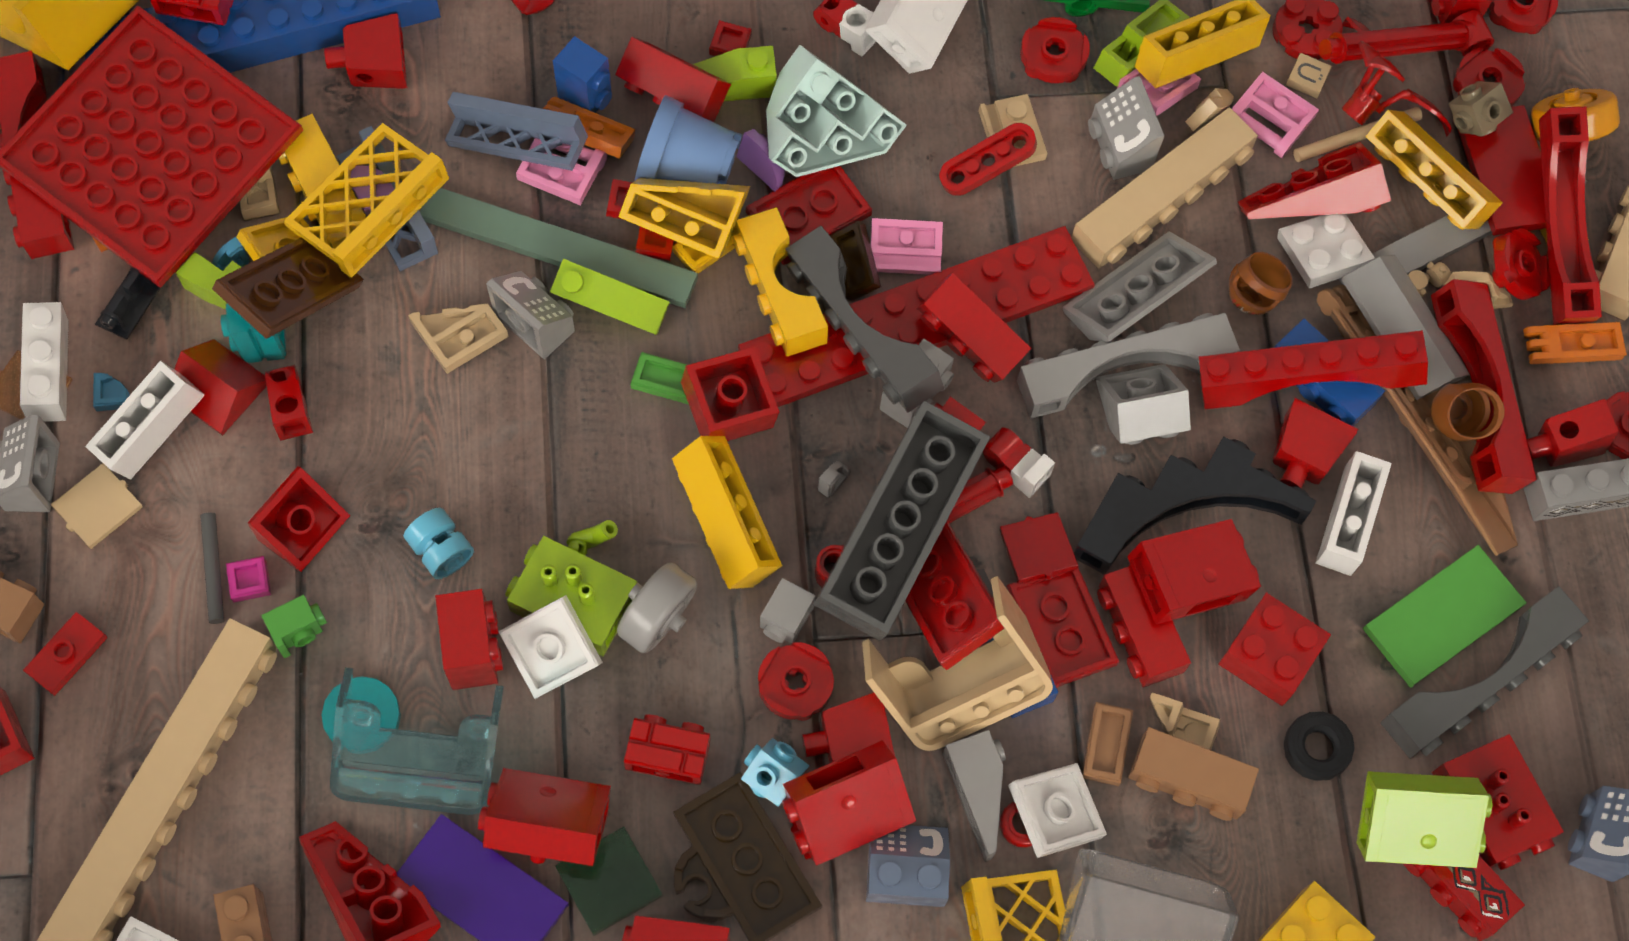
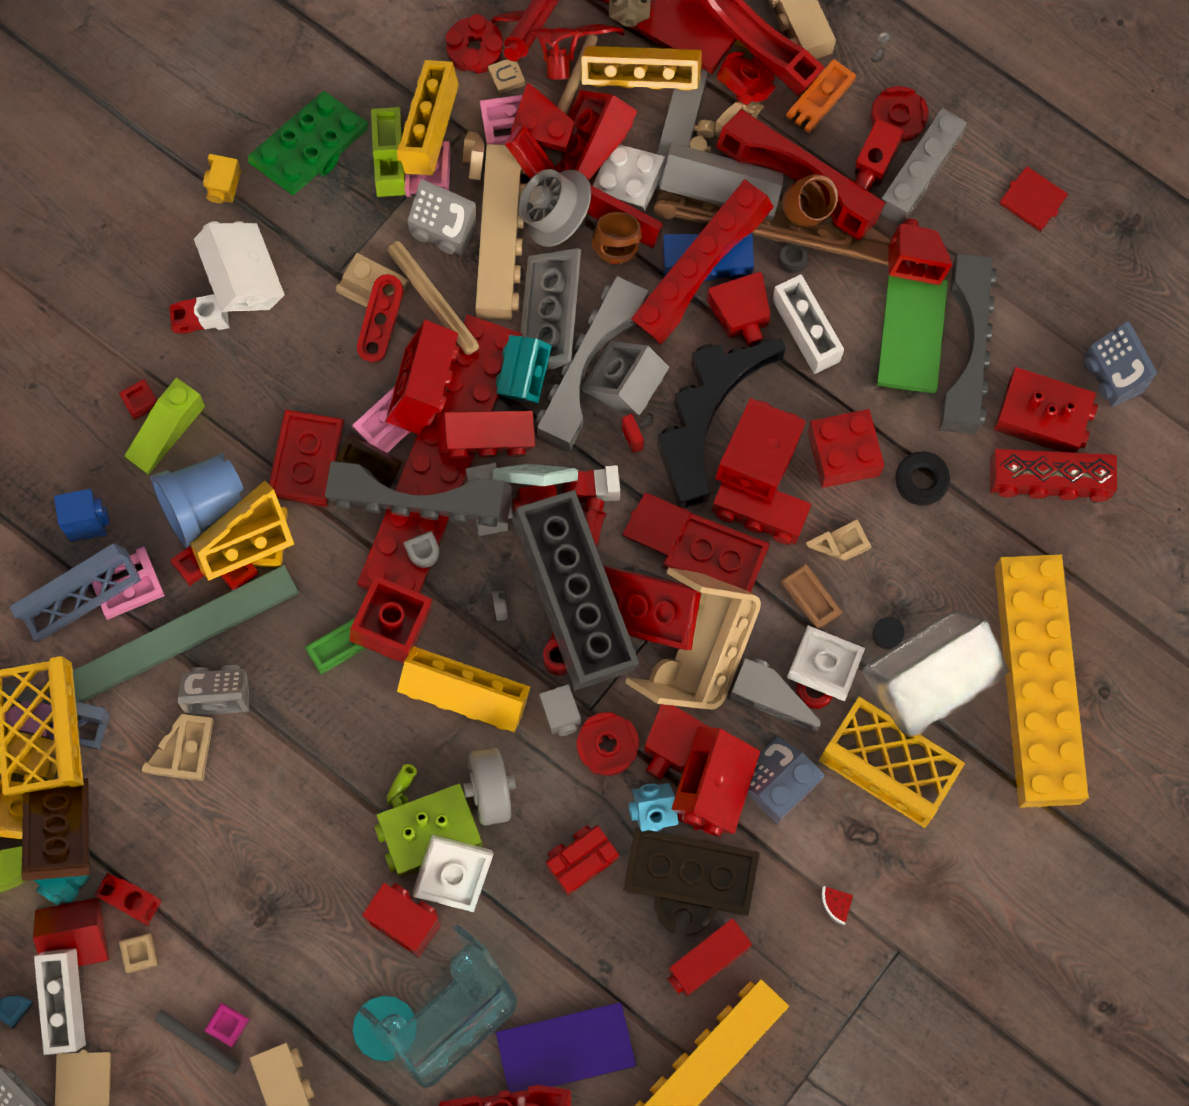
camera: 45 degrees left, 5 degrees up
red slope [247,466,351,572] -> none
bright green brick [261,595,327,658] -> none
medium azure wheel [403,508,474,579] -> none
red piece [478,768,611,866] -> none
orange hinge [542,97,636,159] -> none
lime slope [550,259,670,335] -> none
clear green tile [555,826,663,936] -> none
red brick [615,37,731,122] -> none
yellow arch [732,207,828,357] -> none
medium lavender brick [736,129,786,192] -> none
light aqua brick [766,45,906,177] -> none
red plate [1020,17,1090,83] -> none
medium nougat brick [1128,727,1259,821] -> none
lime piece [1356,771,1492,868] -> none
none -> tan tile [119,933,159,974]
none -> red brick [385,320,459,434]
none -> tan axle [387,241,479,355]
none -> light grey tile [403,531,439,568]
none -> light aqua tile [493,463,578,486]
none -> teal brick [496,335,552,404]
none -> red tile [505,124,557,180]
none -> red wing [510,83,575,153]
none -> light grey piece [519,169,591,247]
none -> red tile [587,185,663,249]
none -> red tile [621,414,644,453]
none -> dark grey tile [778,243,809,273]
none -> black tile [872,617,905,649]
none -> red torso [888,219,952,285]

